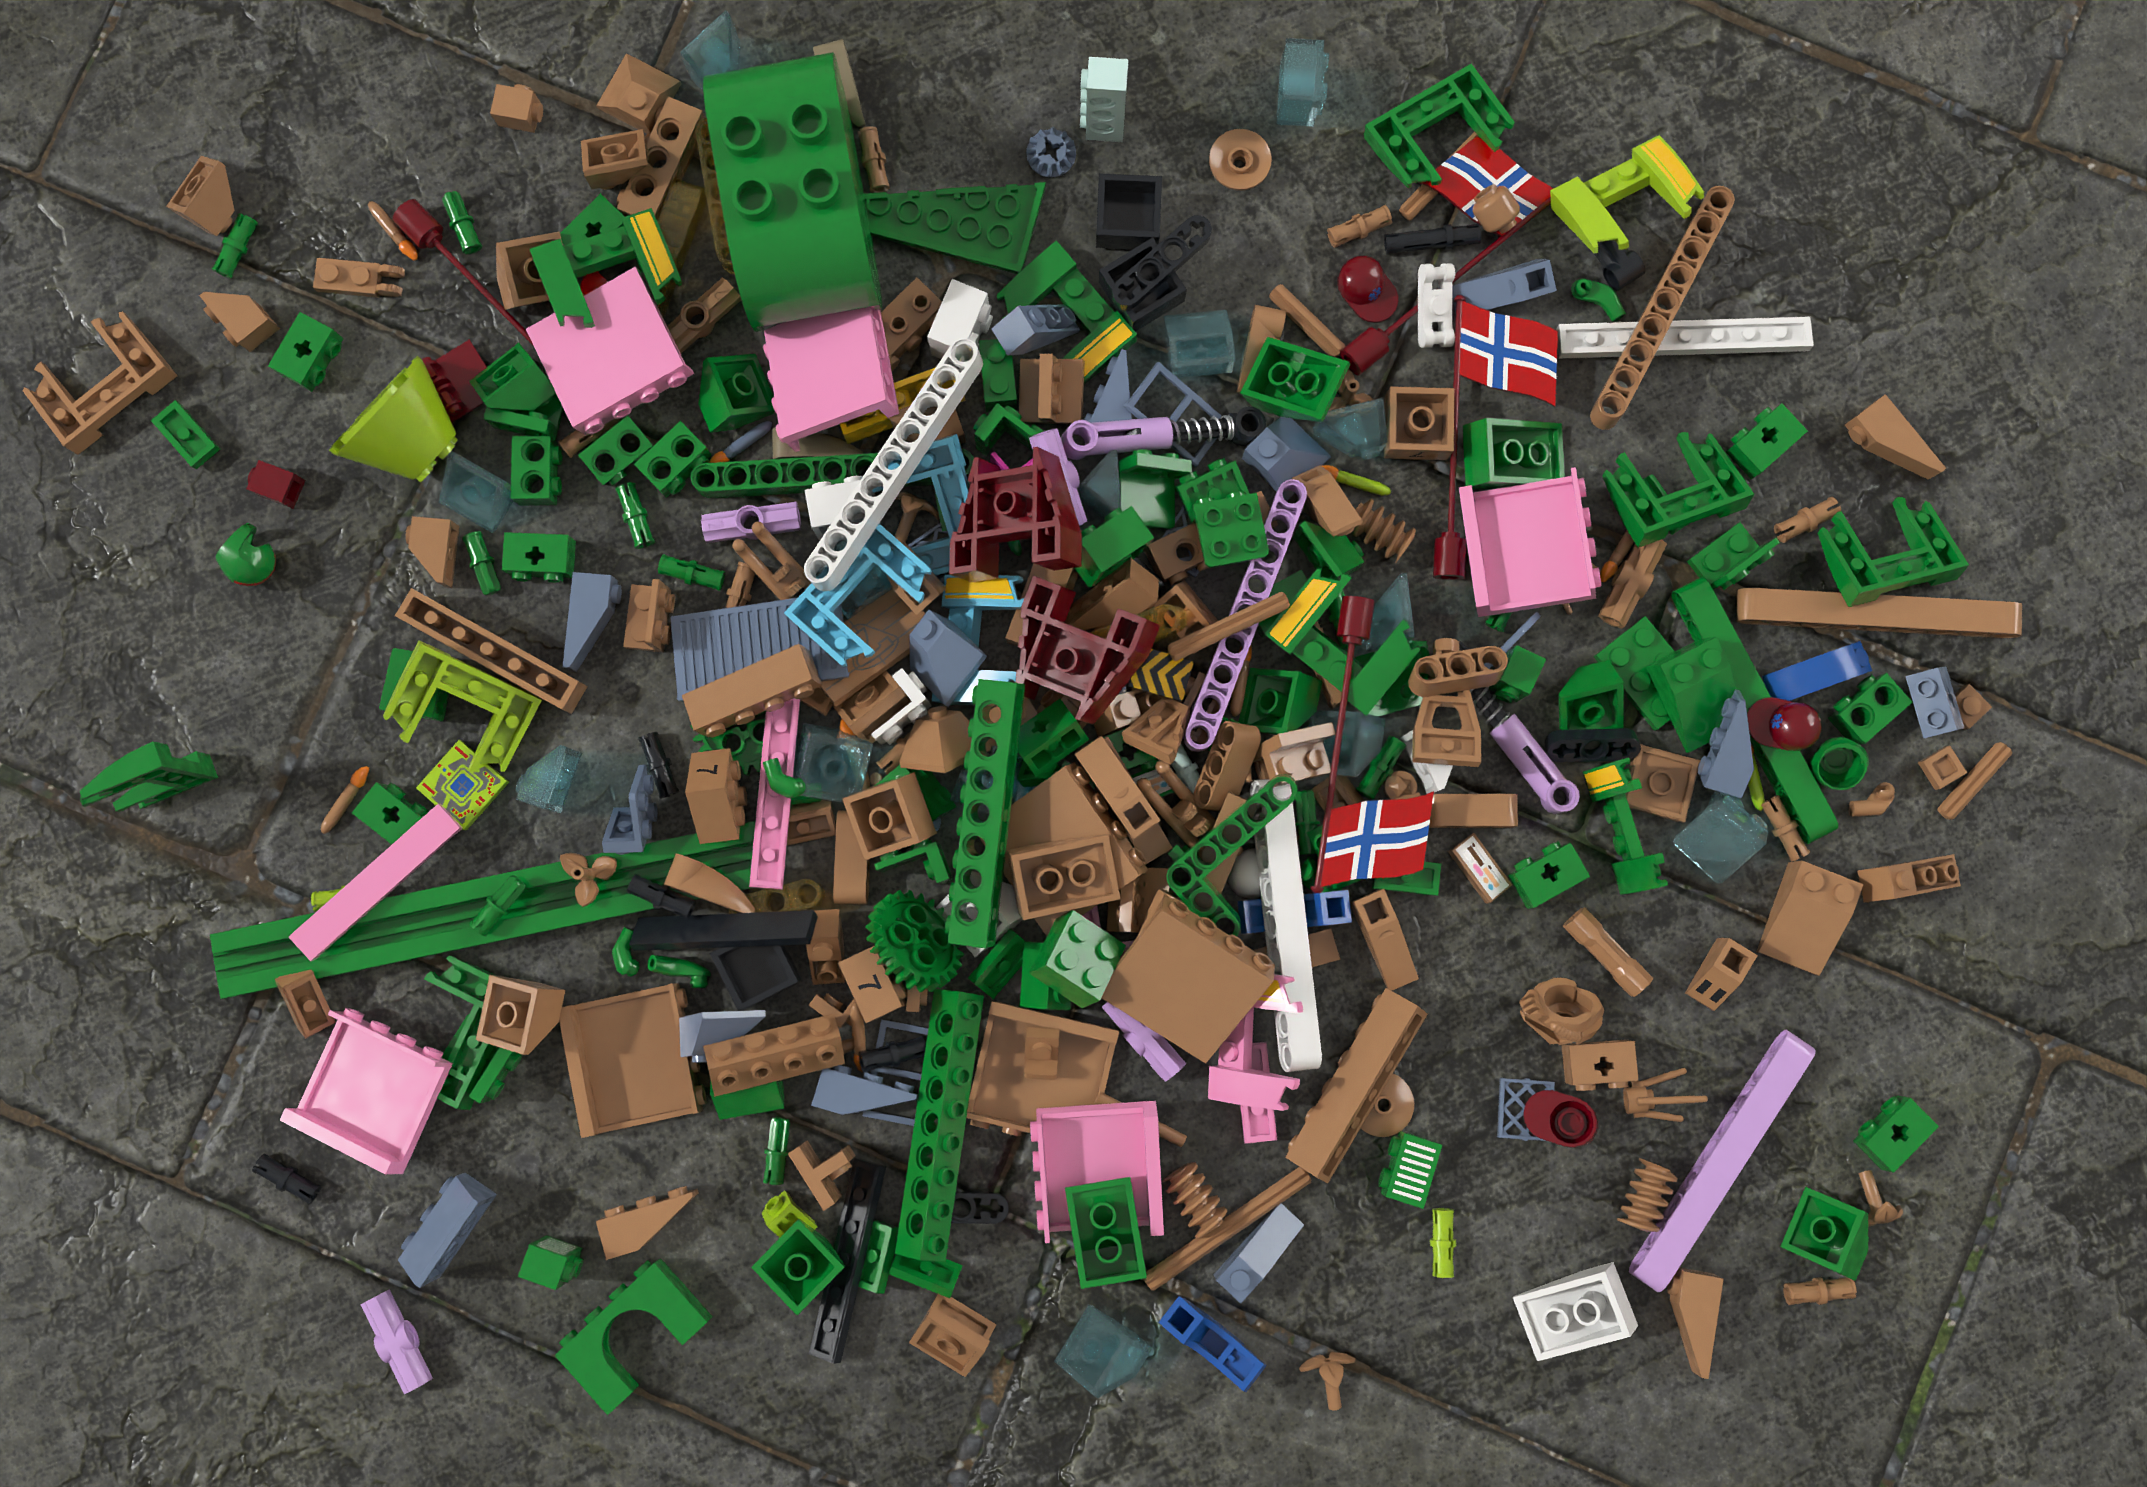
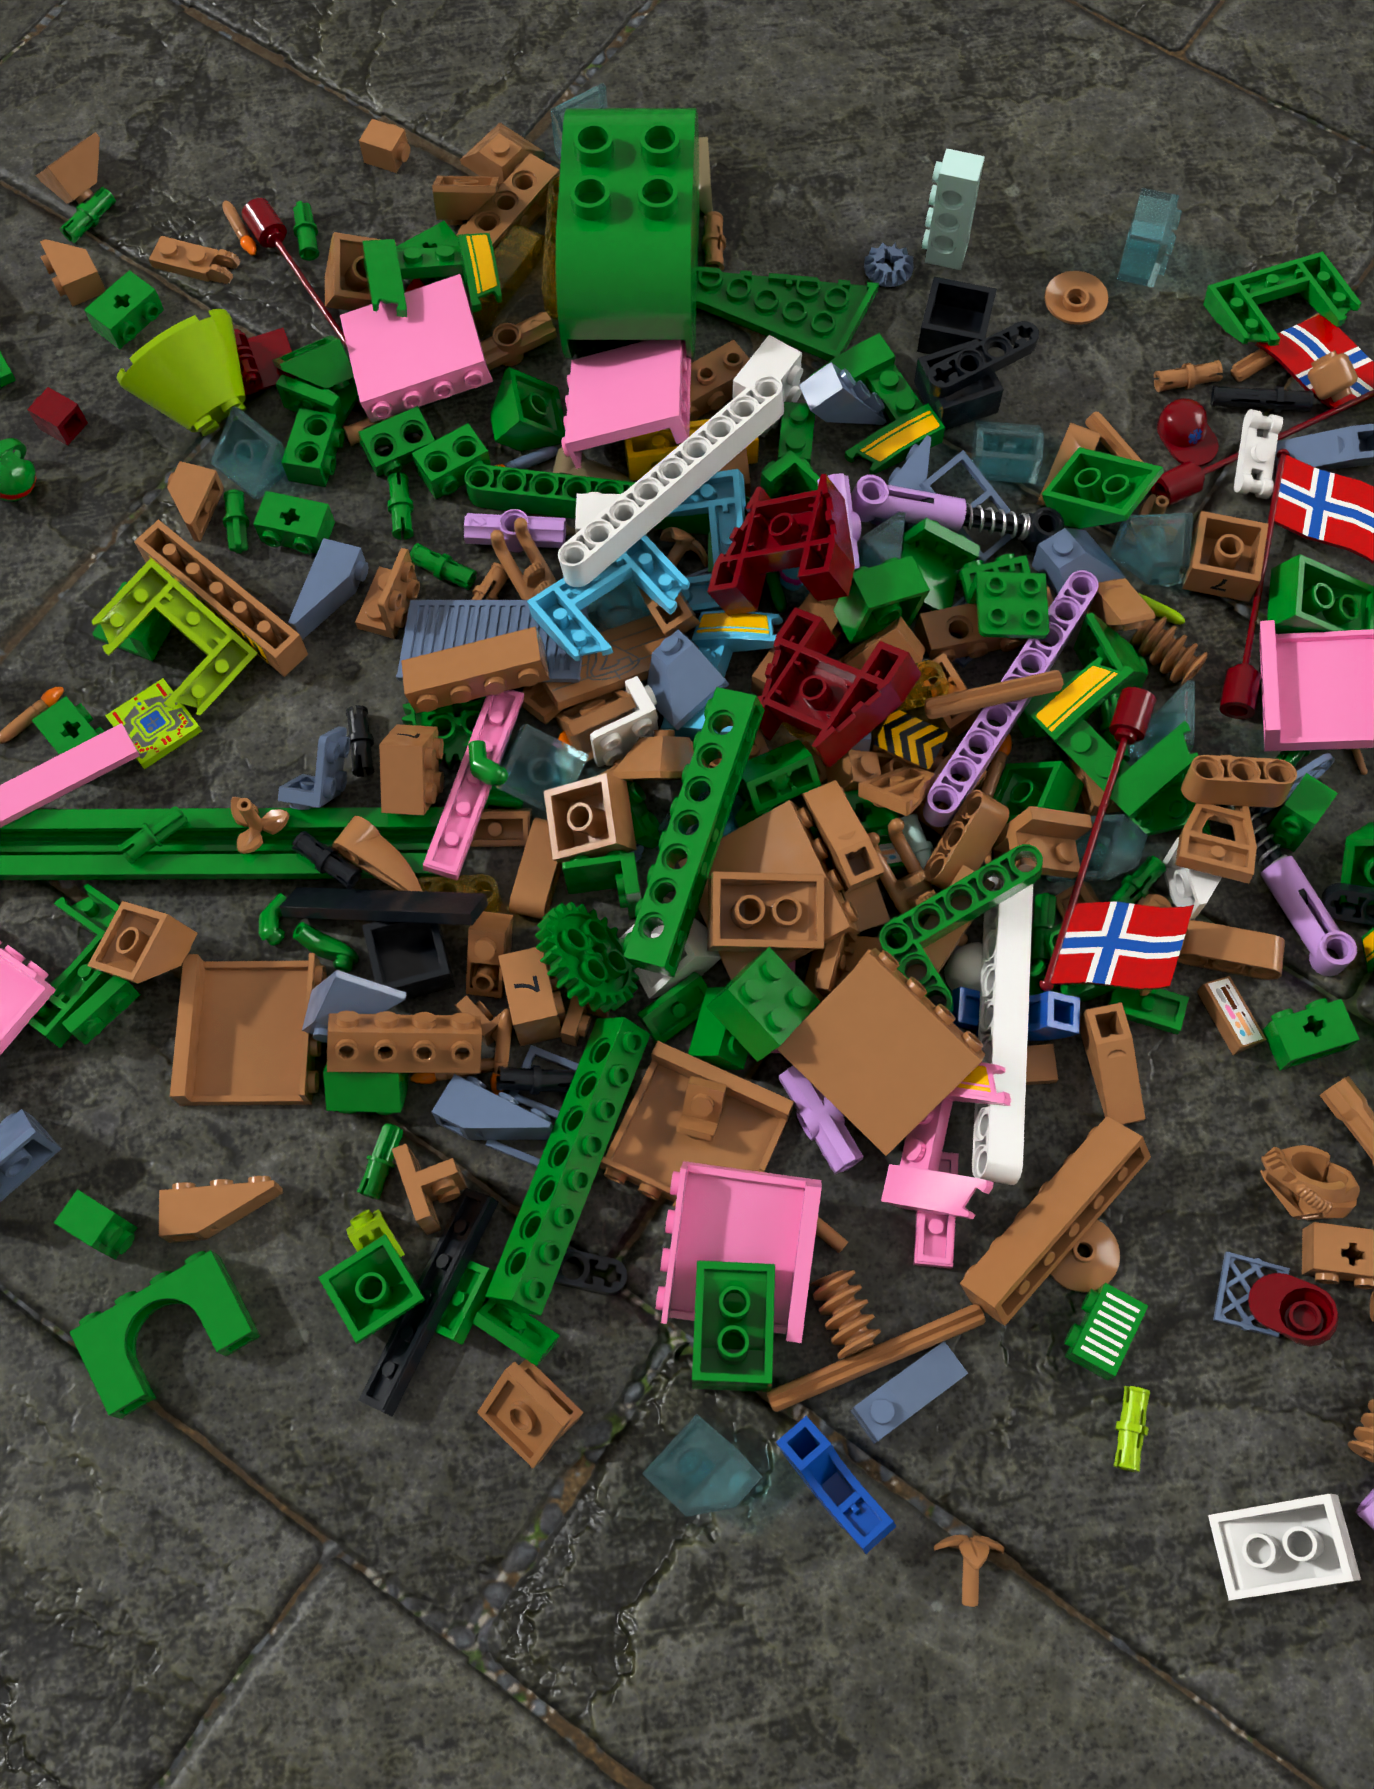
camera: 15 degrees right, 15 degrees down
clear light blue slope [516,745,582,814] -> none
medium nougat bracket [1019,354,1085,424] -> none

